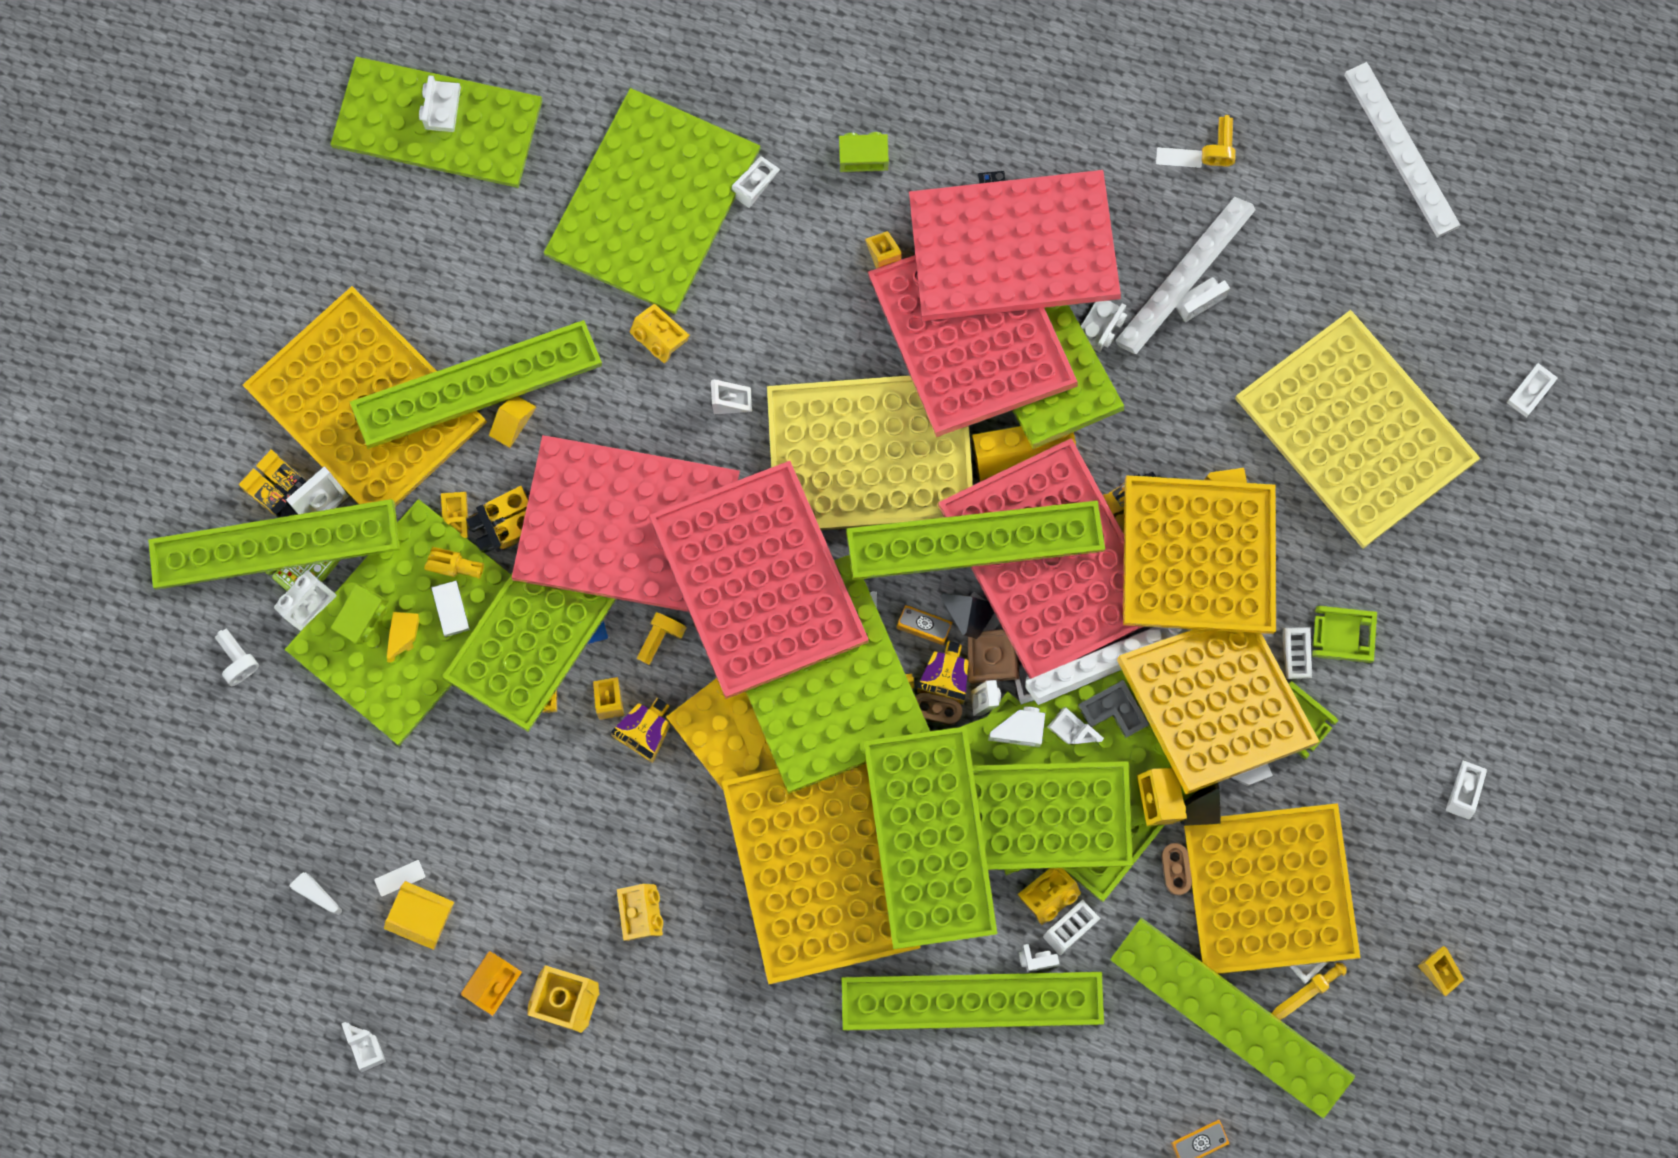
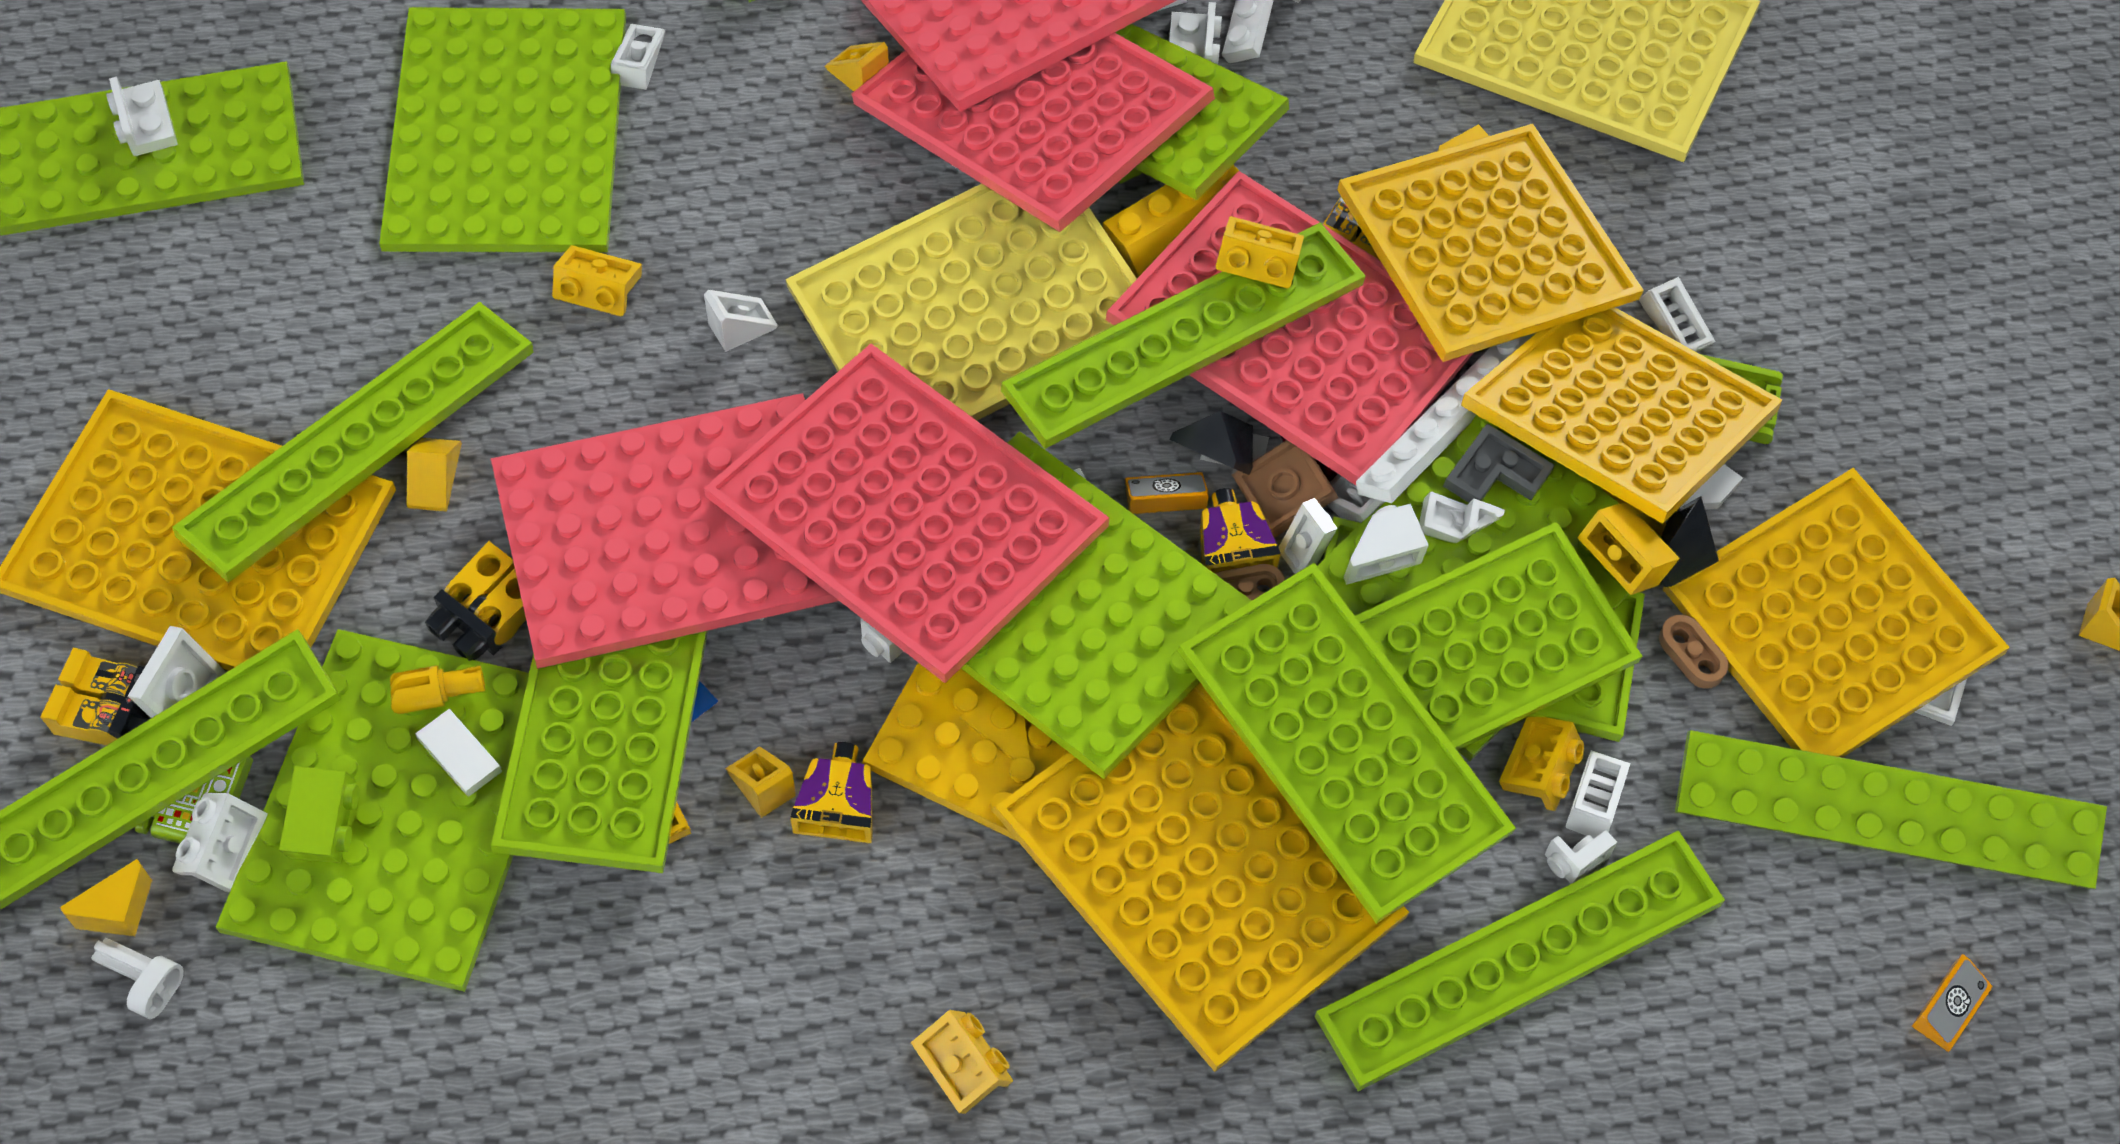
camera: 30 degrees left, 15 degrees down
yellow slope [387,612,419,662] -> none
yellow slope [441,492,469,538] -> none
yellow piece [636,612,687,665] -> none
yellow sword [1271,962,1347,1020] -> none
lime container [1312,606,1377,663] -> none
white slope [1446,760,1487,820] -> none
none -> yellow slope [59,859,152,937]
none -> yellow bracket [1216,216,1304,288]

